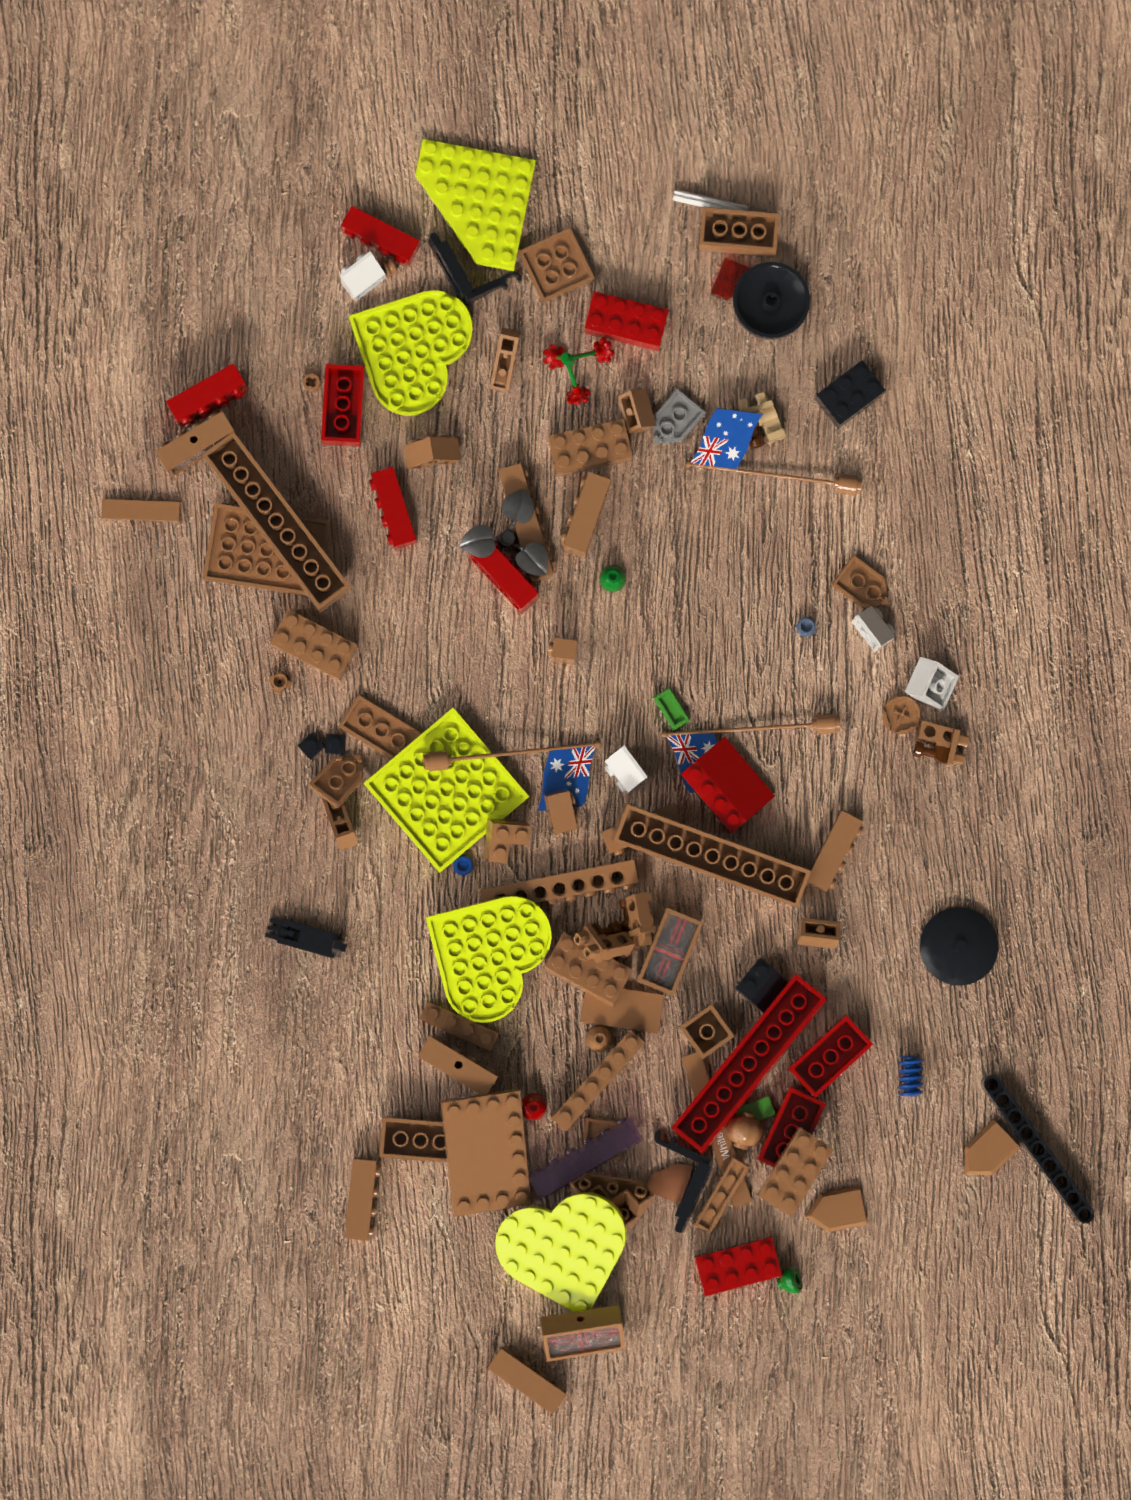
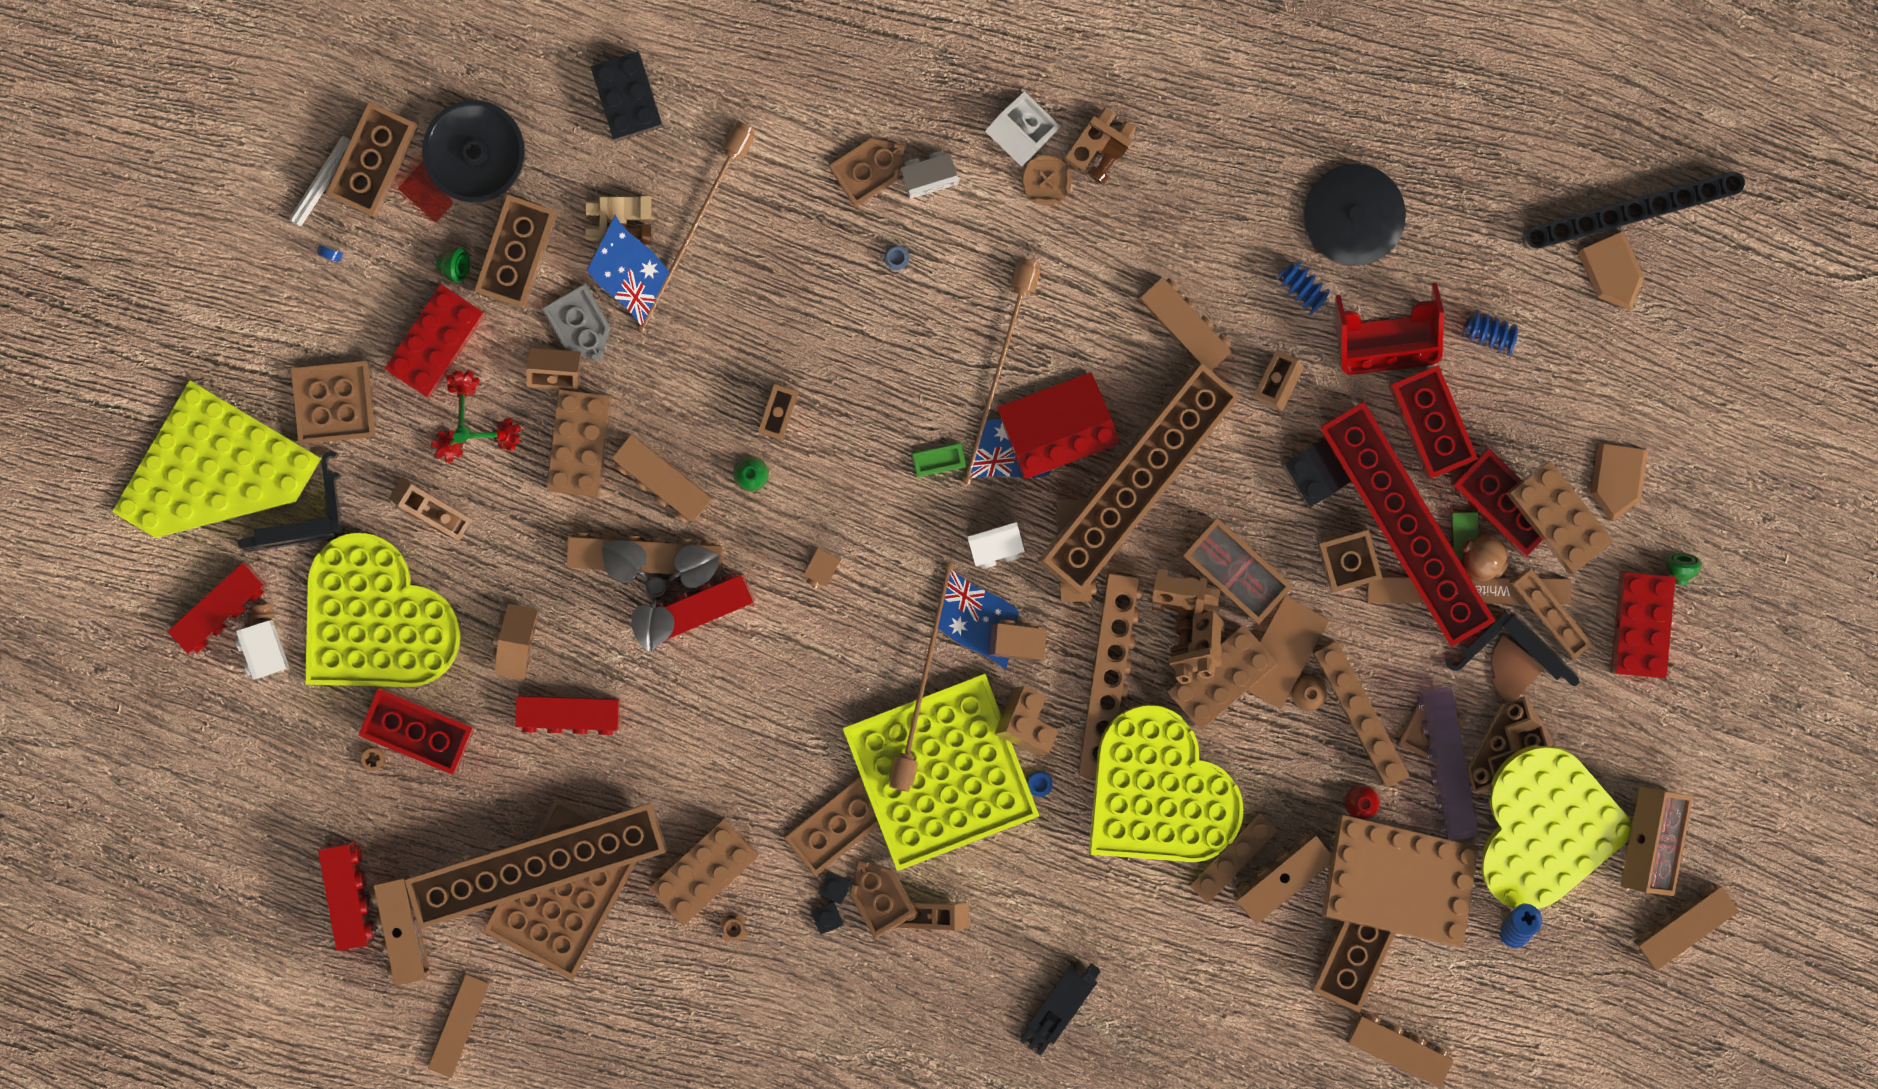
camera: 65 degrees left, 5 degrees up
none -> blue tile [317,244,344,262]
none -> green brick [436,248,470,283]
none -> medium nougat brick [474,194,558,310]
none -> medium nougat brick [758,384,799,441]
none -> blue piece [1275,260,1330,316]
none -> red windscreen [1335,283,1444,375]
none -> blue piece [1499,903,1542,948]

